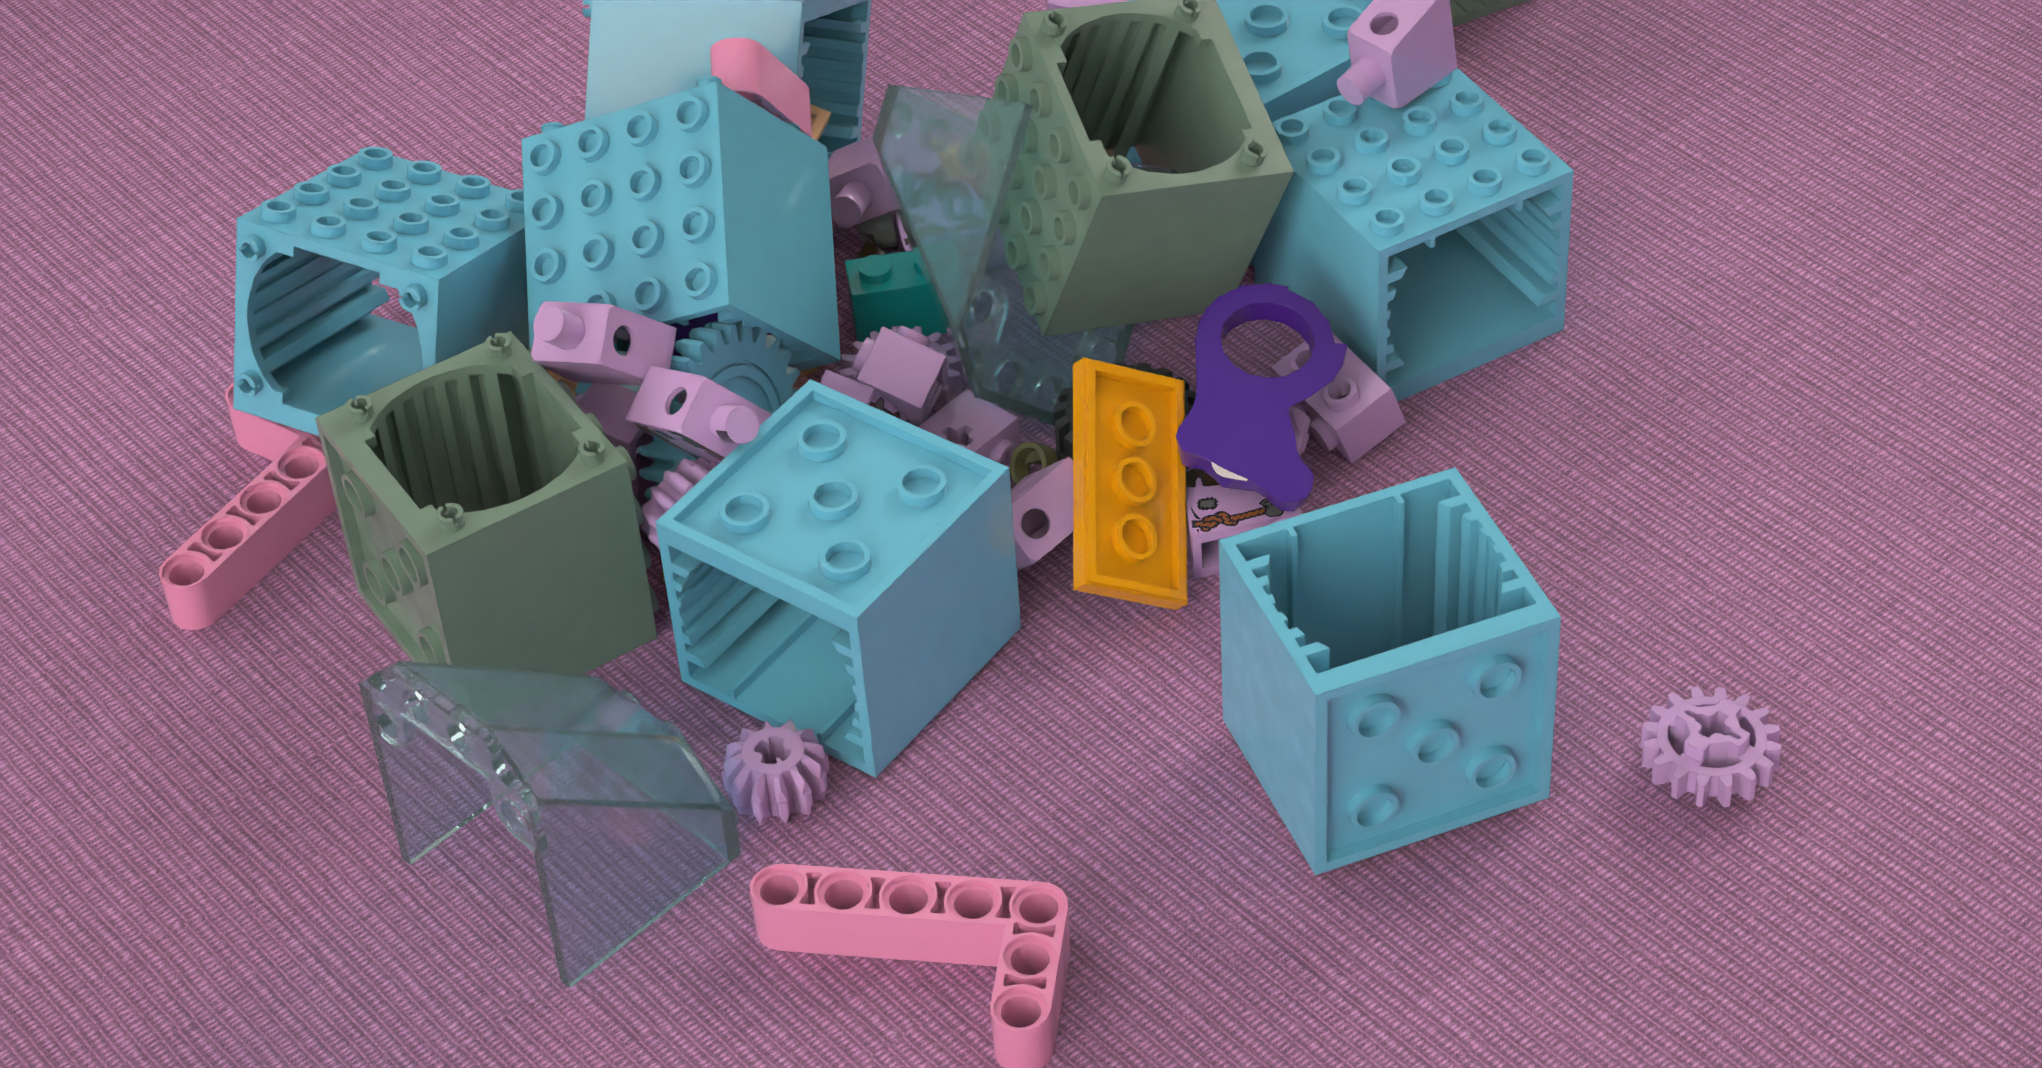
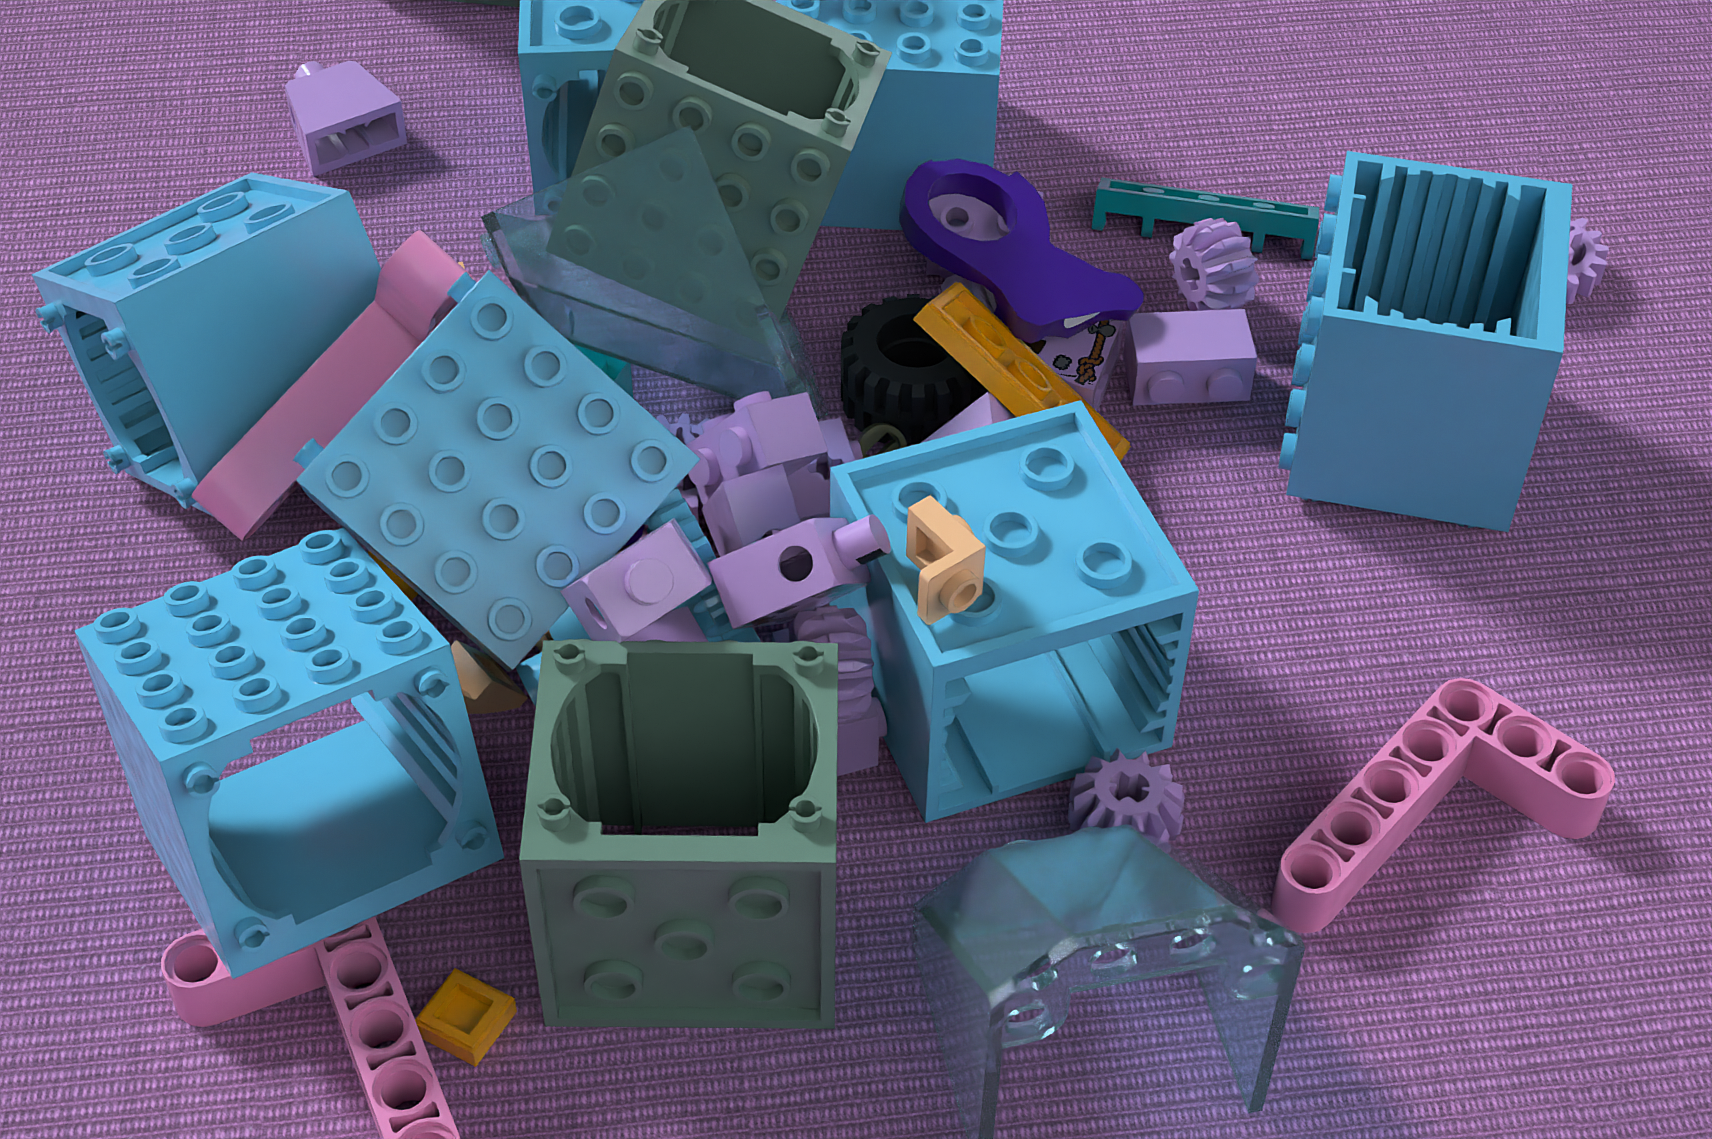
camera: 60 degrees left, 5 degrees up
none -> light orange tile [415,968,517,1067]
none -> light nougat bracket [906,495,986,625]
none -> teal hinge [1092,177,1319,260]

